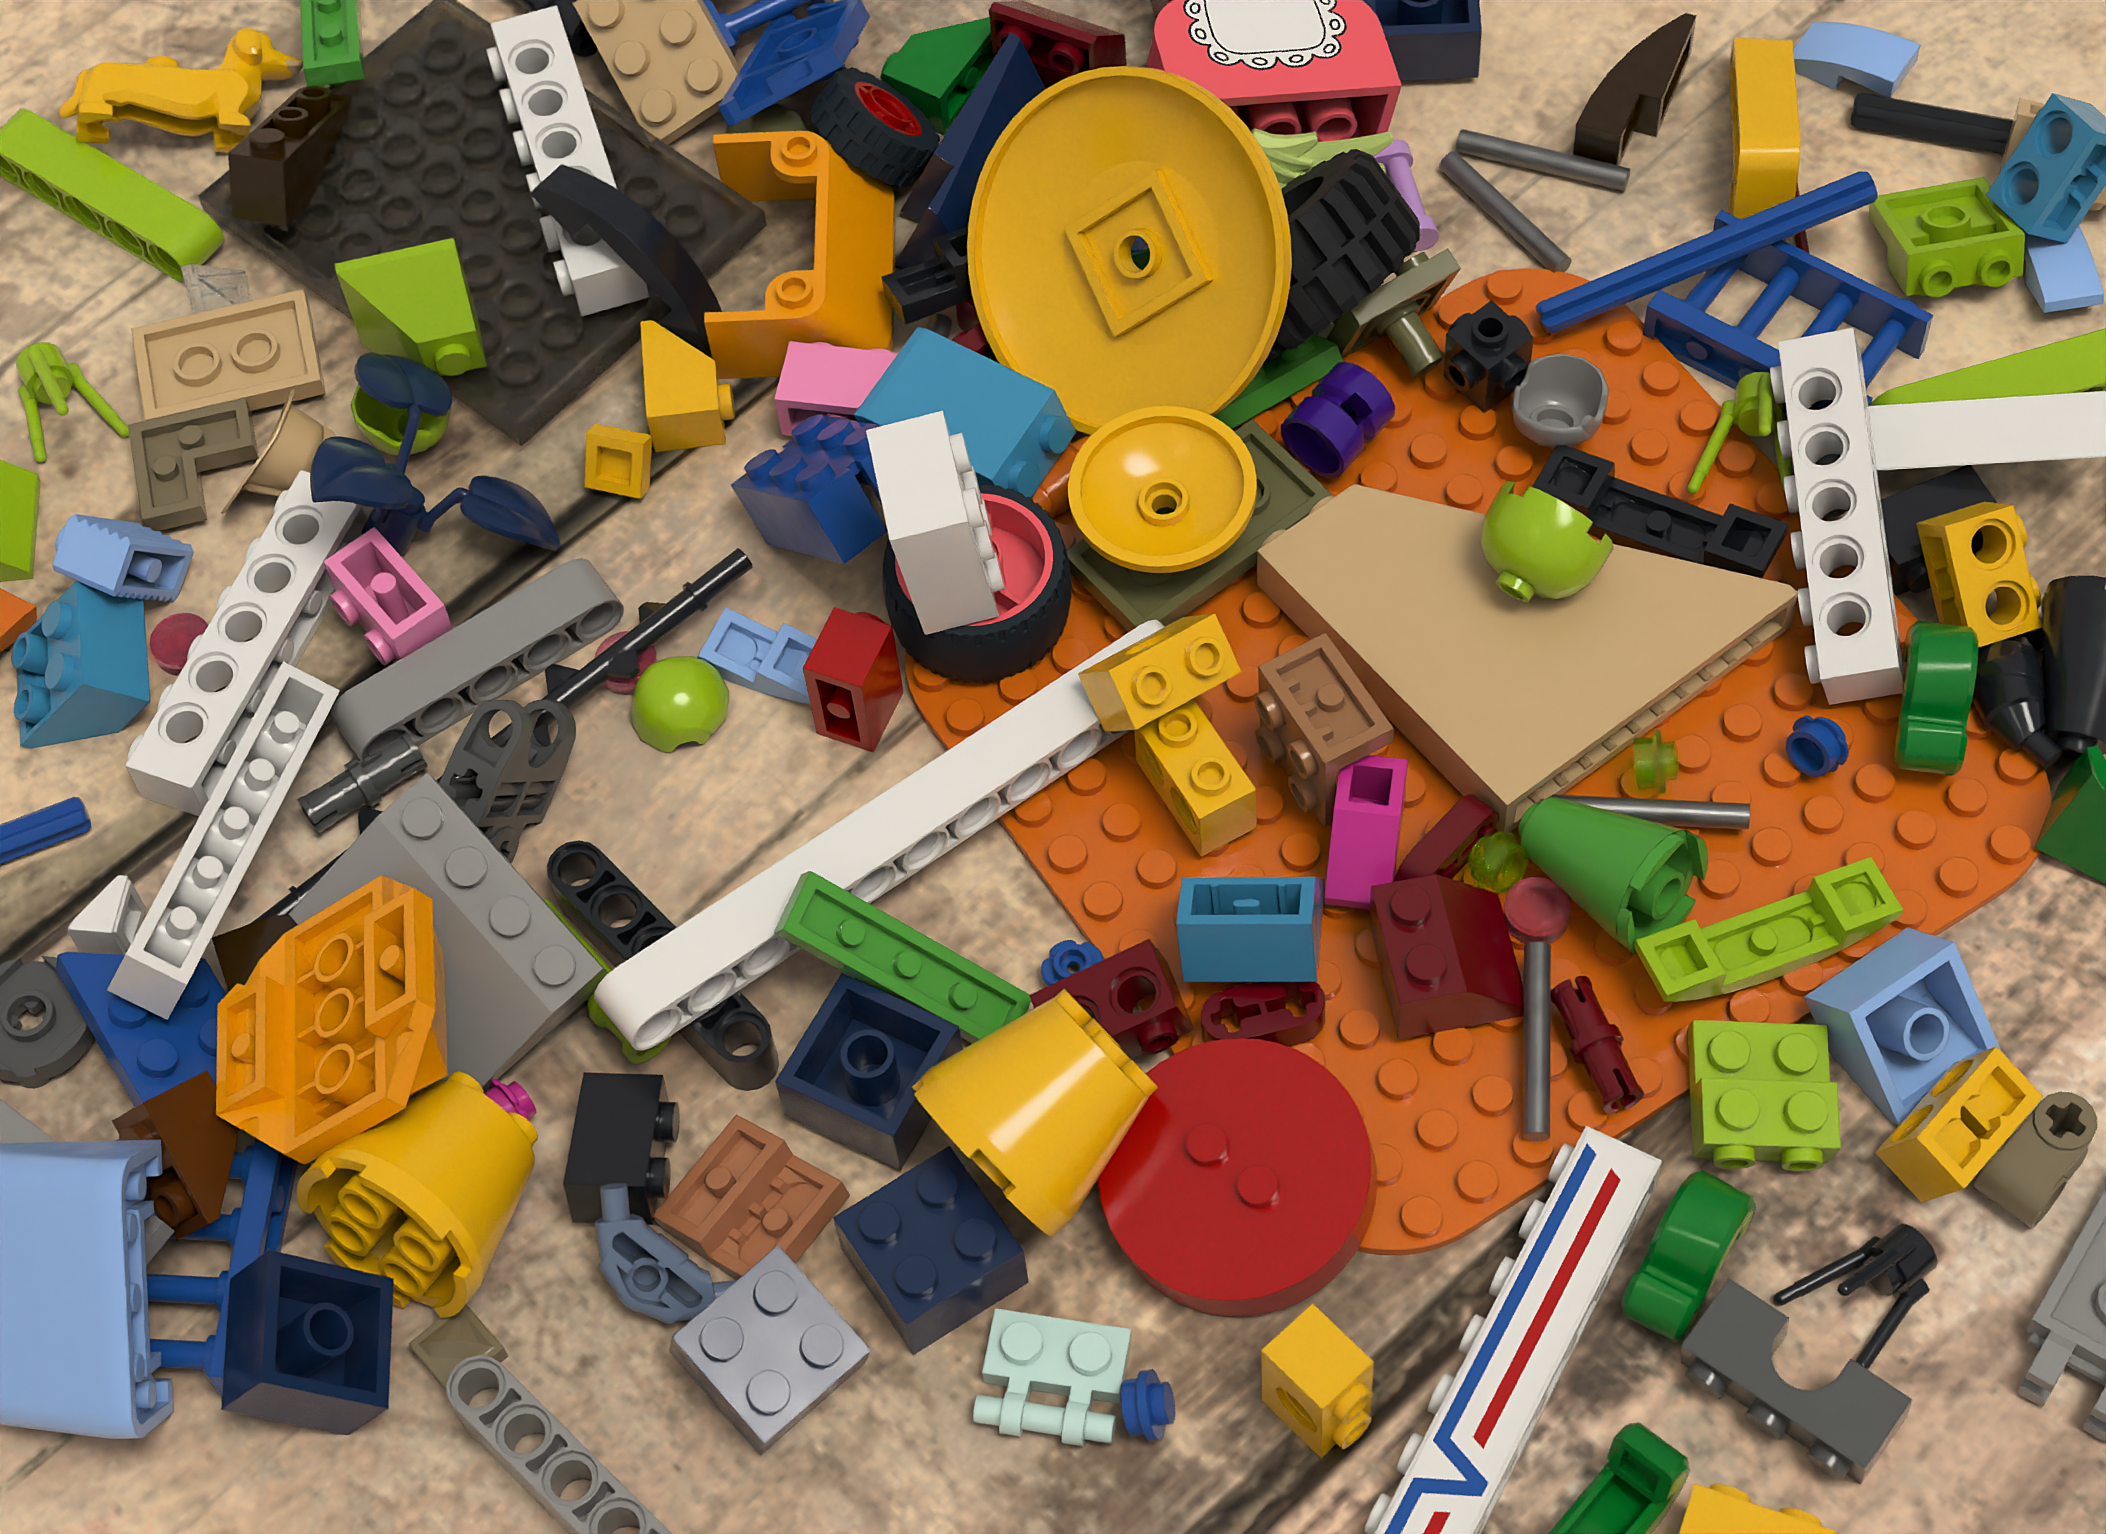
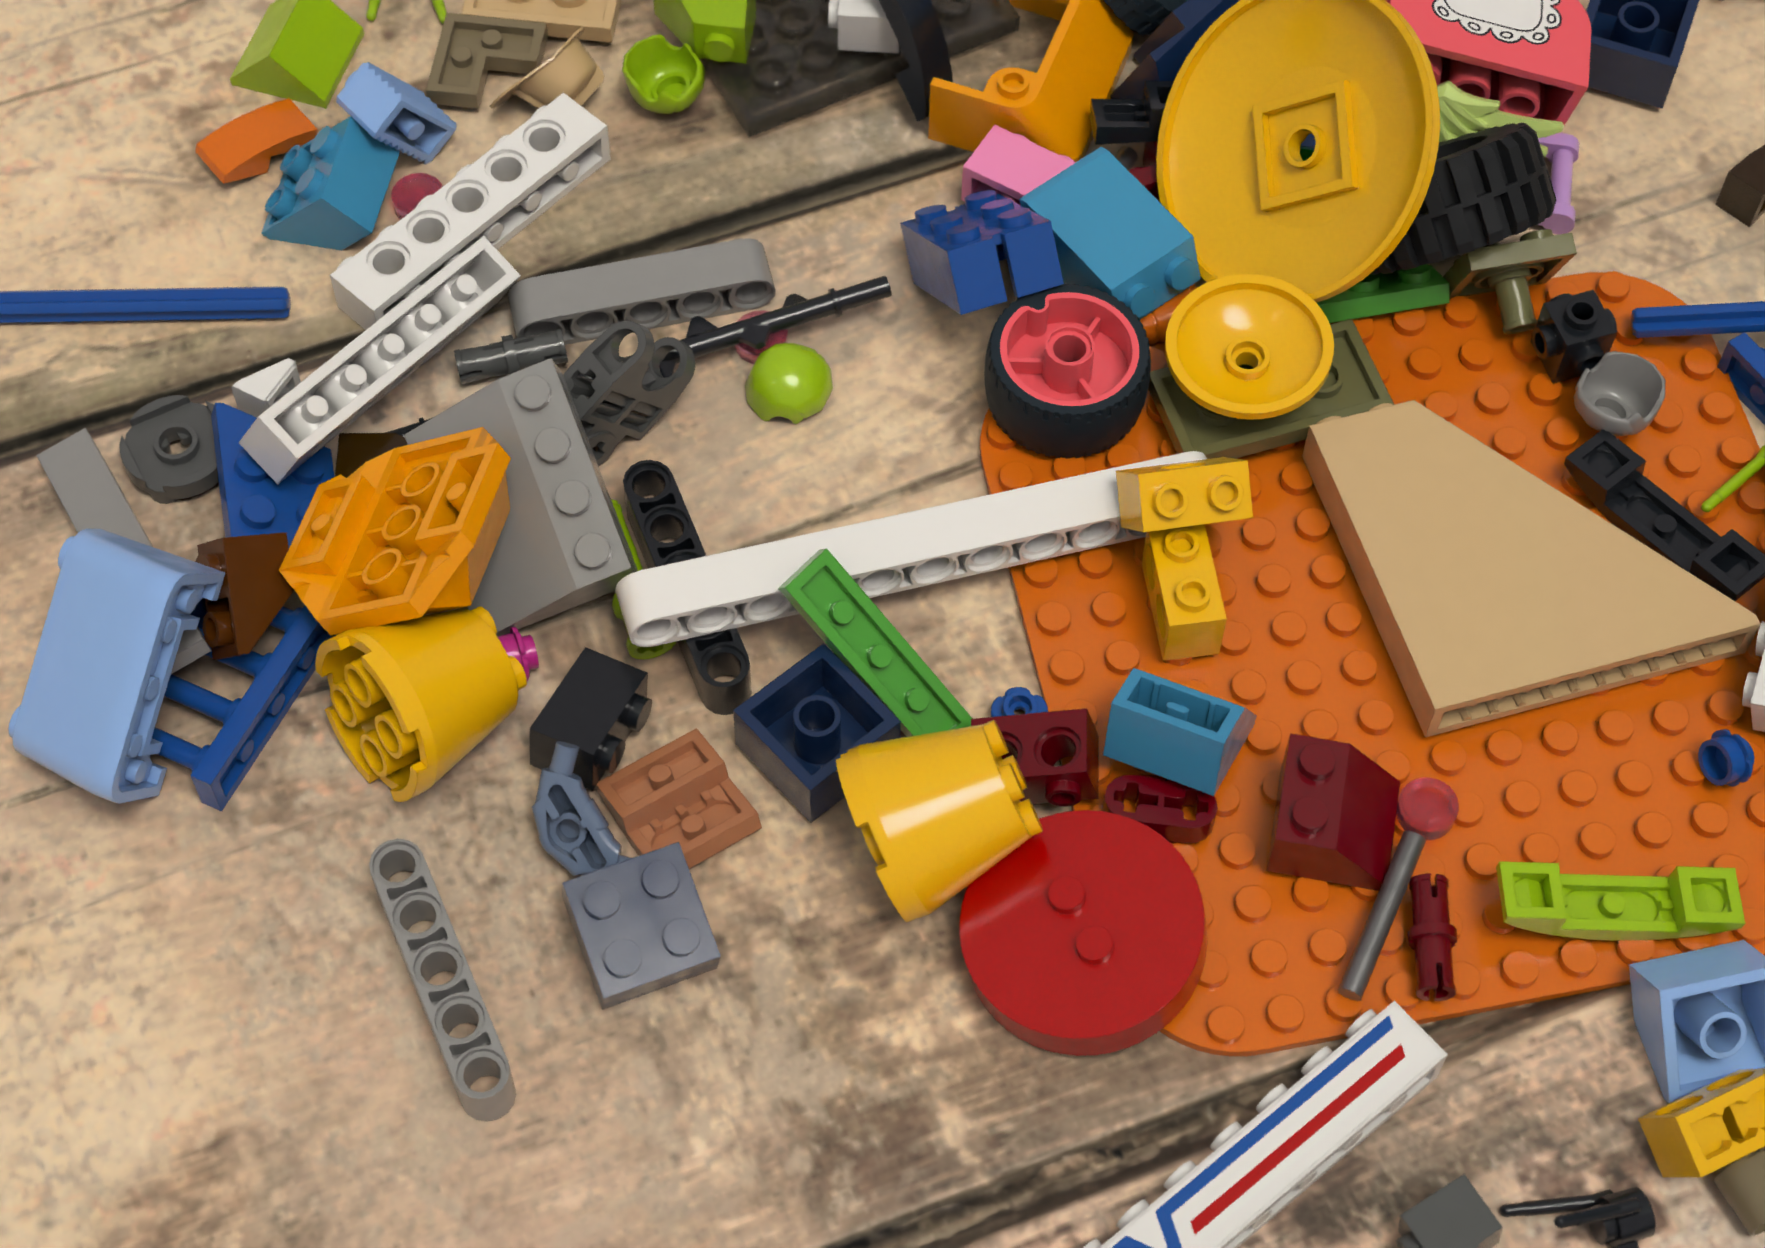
camera: 15 degrees right, 0 degrees up
dark blue brick [221,1250,394,1435] -> none
dark blue plant [310,352,560,556] -> none
bright pink brick [323,527,453,666] -> none
dark tan tile [408,1304,508,1392] -> none
yellow tile [584,423,652,499] -> none
yellow slope [640,320,735,452] -> none
light blue slope [697,607,817,704] -> none
red brick [803,607,904,753] -> none
dark blue brick [833,1146,1029,1355] -> none
white brick [866,411,1005,635] -> none
light aqua plate [973,1308,1132,1446] -> none
blue plate [1121,1369,1175,1441] -> none
medium nougat bracket [1254,633,1394,827] -> none
yellow brick [1261,1303,1374,1458] -> none
dark purple wheel [1281,362,1395,478] -> none
dark pink slope [1324,755,1408,910] -> none
dark red beam [1394,794,1499,882] -> none
flat silver bar [1439,151,1572,273] -> none
flat silver bar [1456,129,1630,191] -> none
clear neon green plate [1468,831,1529,894] -> none
lime cylinder [1480,481,1614,603] -> none
bright green cone [1518,796,1708,954] -> none
flat silver bar [1552,794,1750,829] -> none
green animal [1620,1170,1756,1343] -> none
clear neon green plate [1633,730,1679,794] -> none
lime plate [1687,1020,1841,1172] -> none

